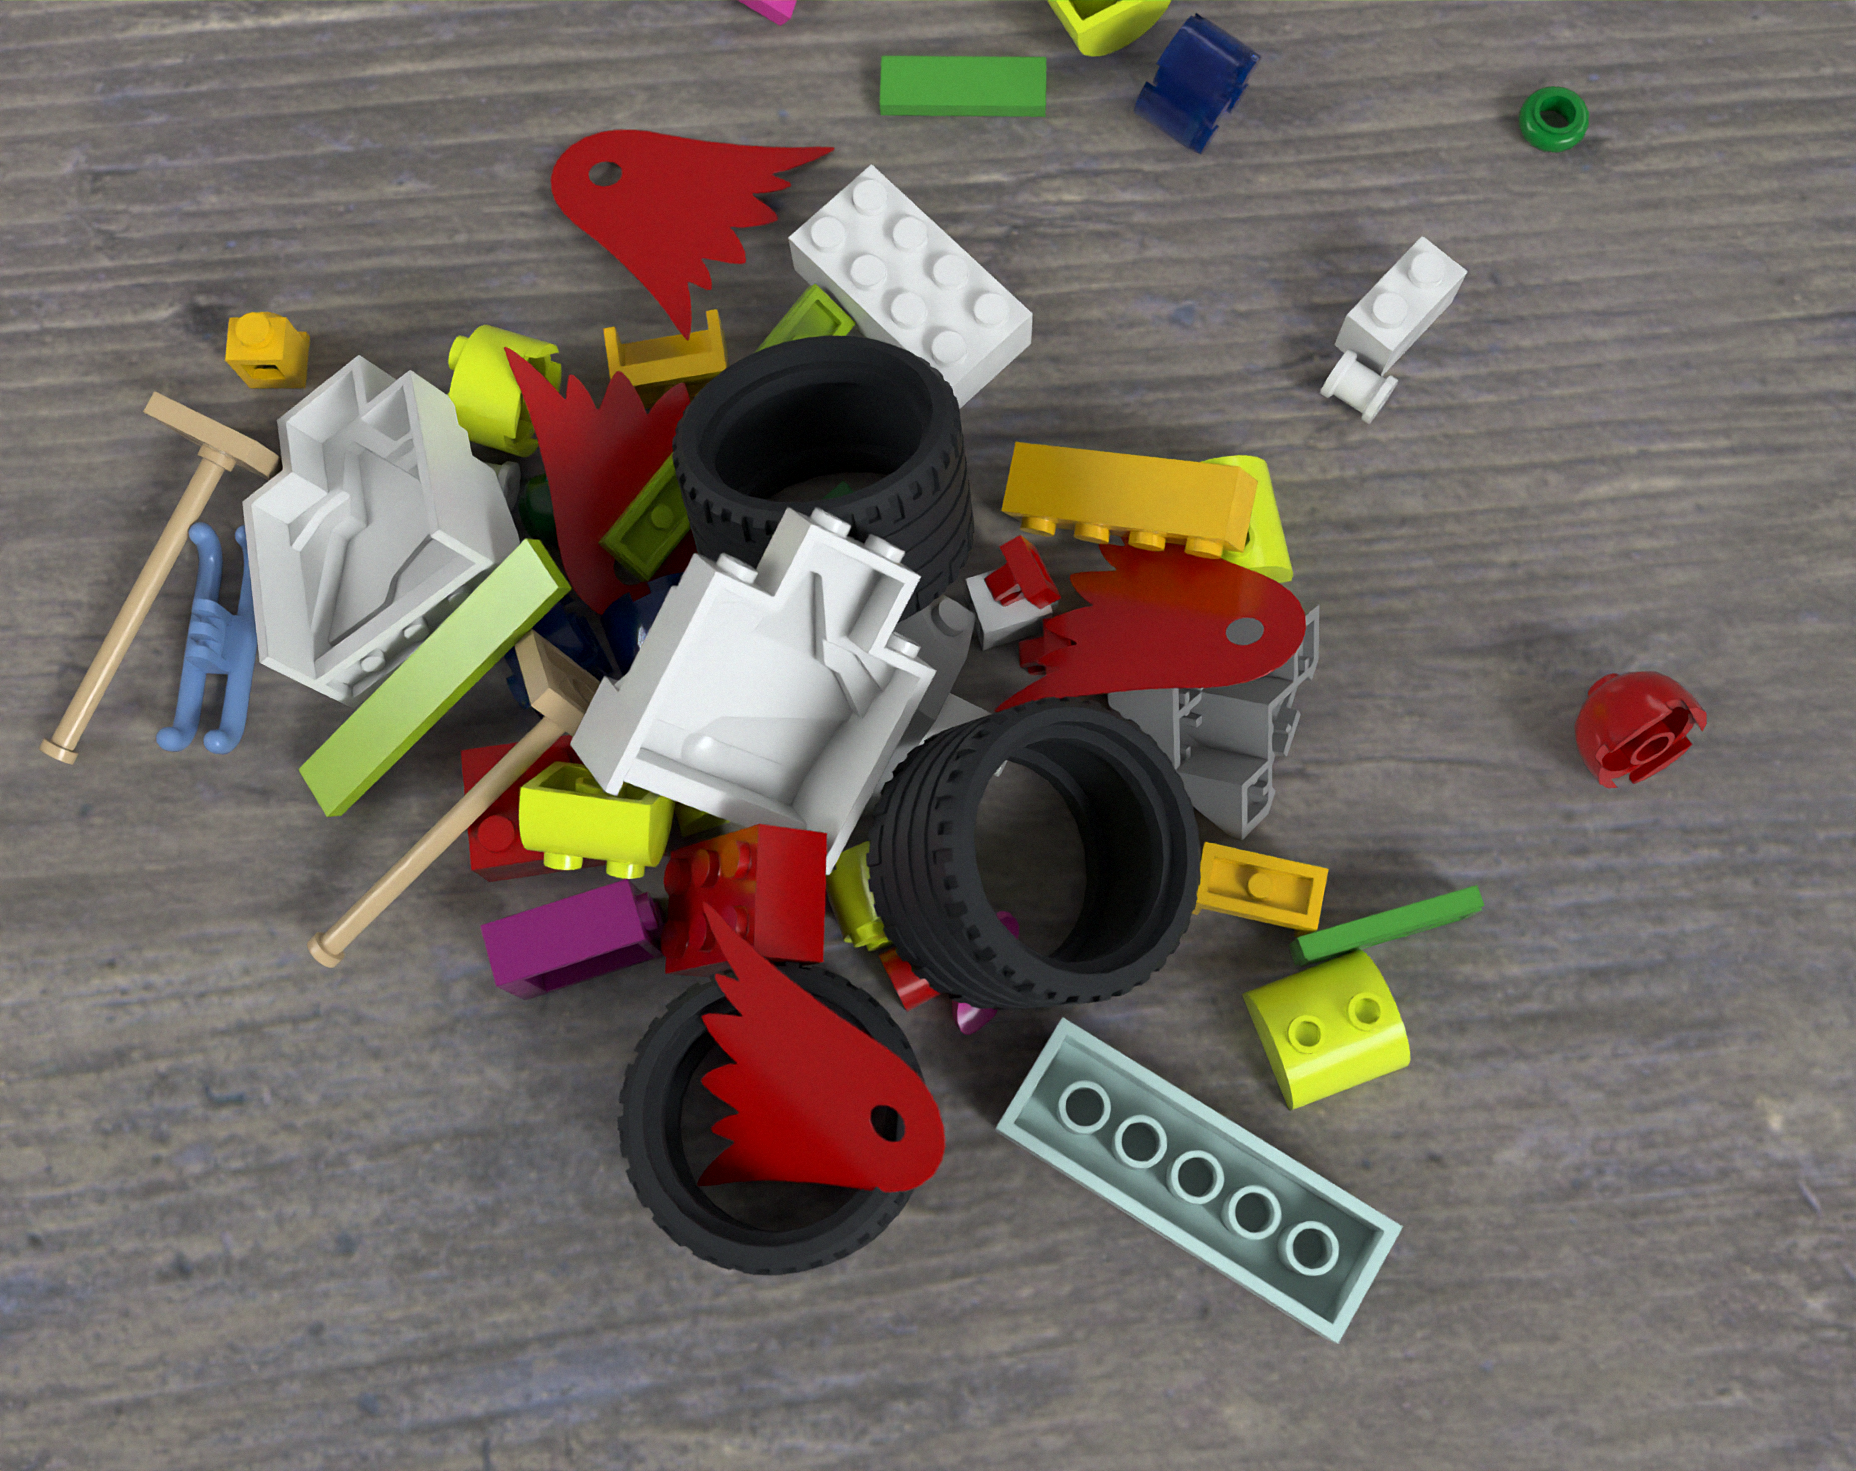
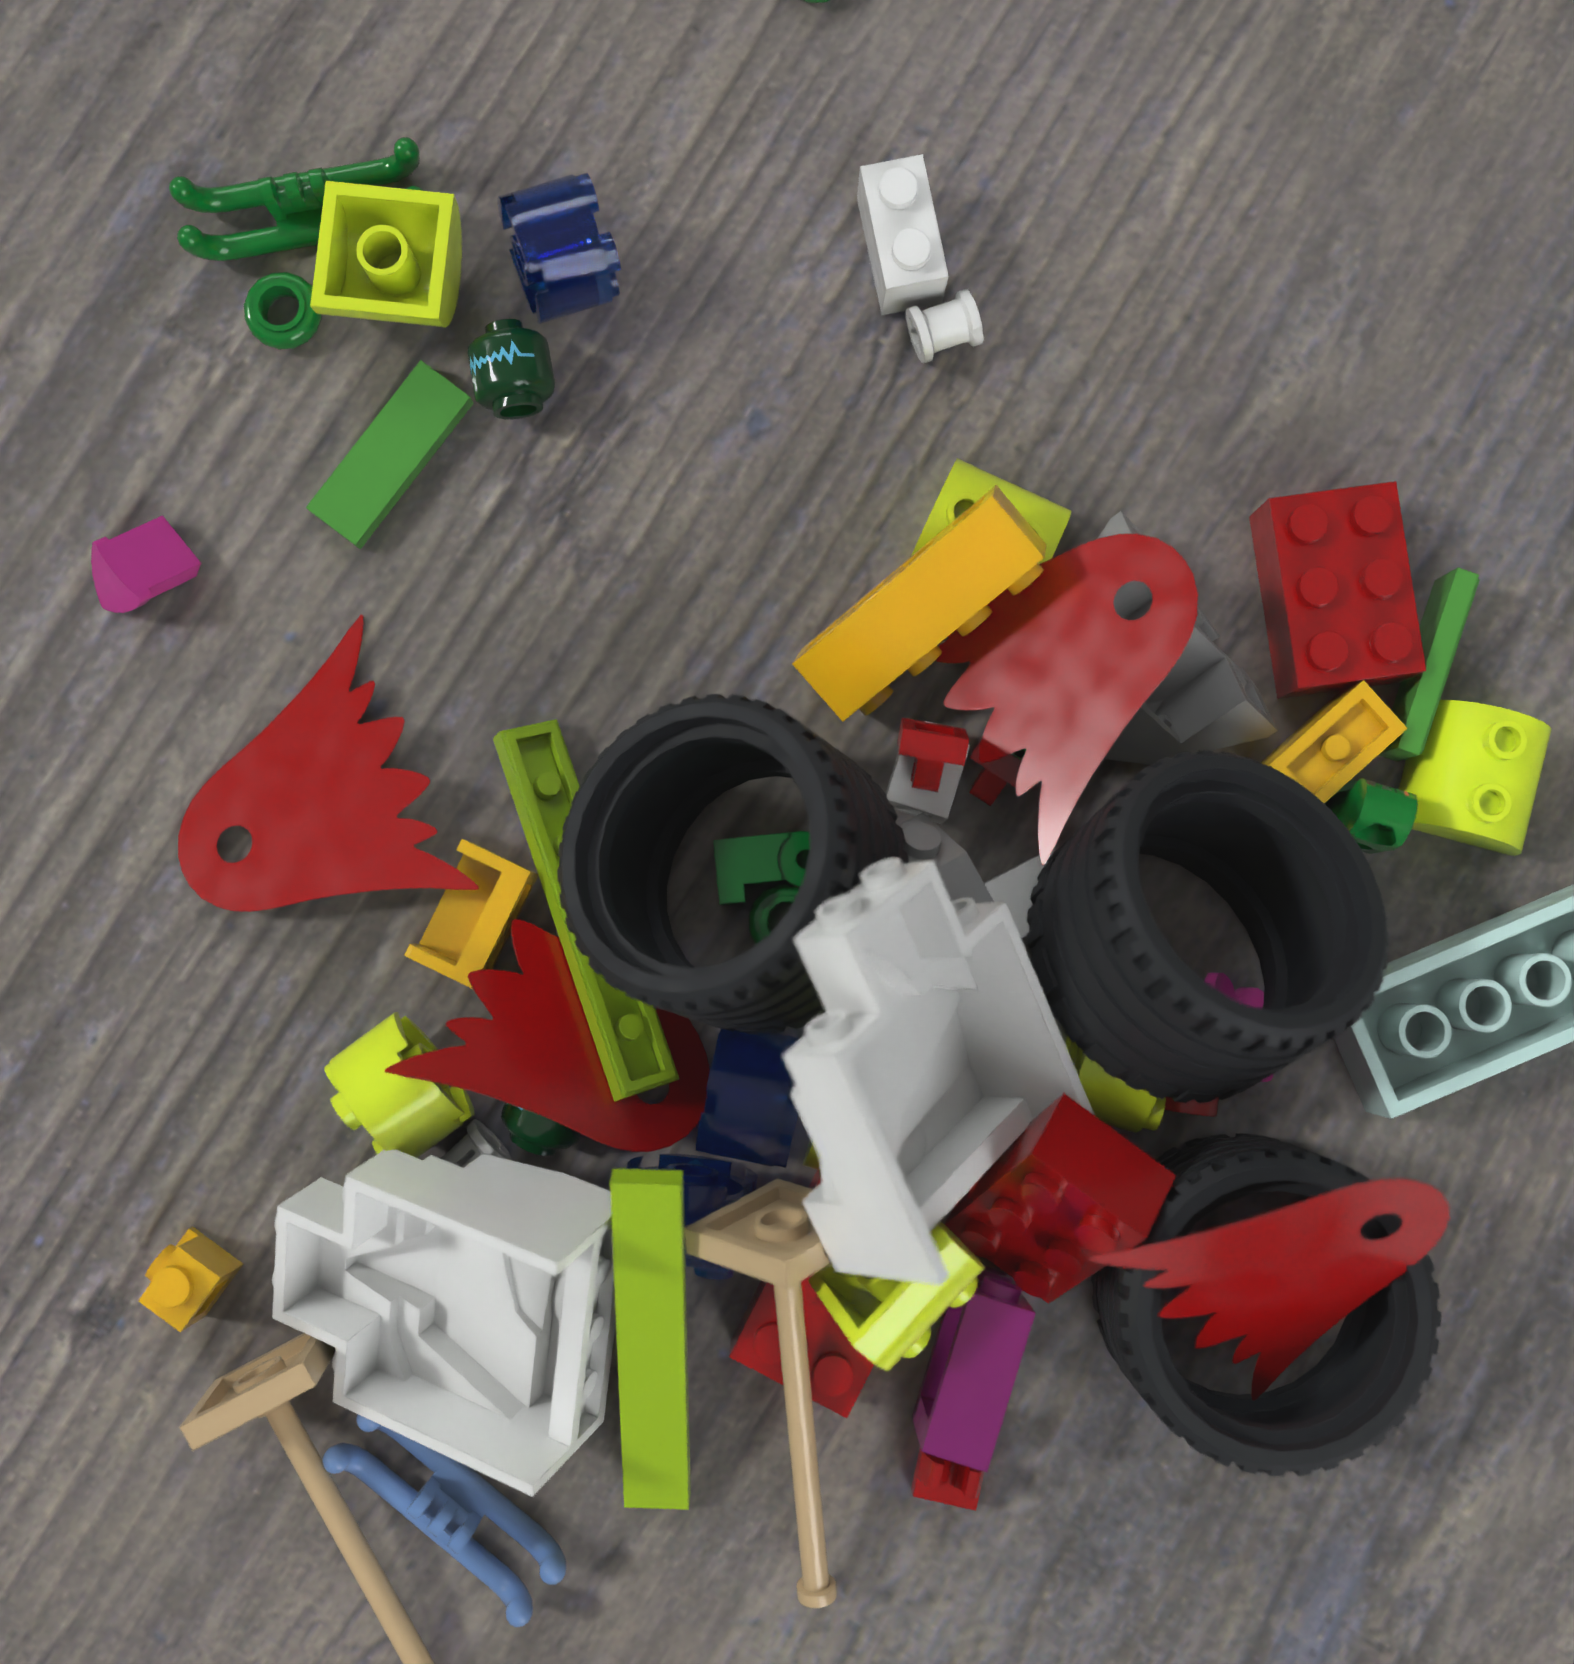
camera: 65 degrees left, 10 degrees up
white brick [788,164,1033,409] -> none
red cylinder [1574,671,1707,789] -> none
none -> dark green head [468,319,555,420]
none -> red tile [911,1448,984,1511]
none -> red brick [1249,481,1426,699]
none -> green leg [1325,778,1418,854]

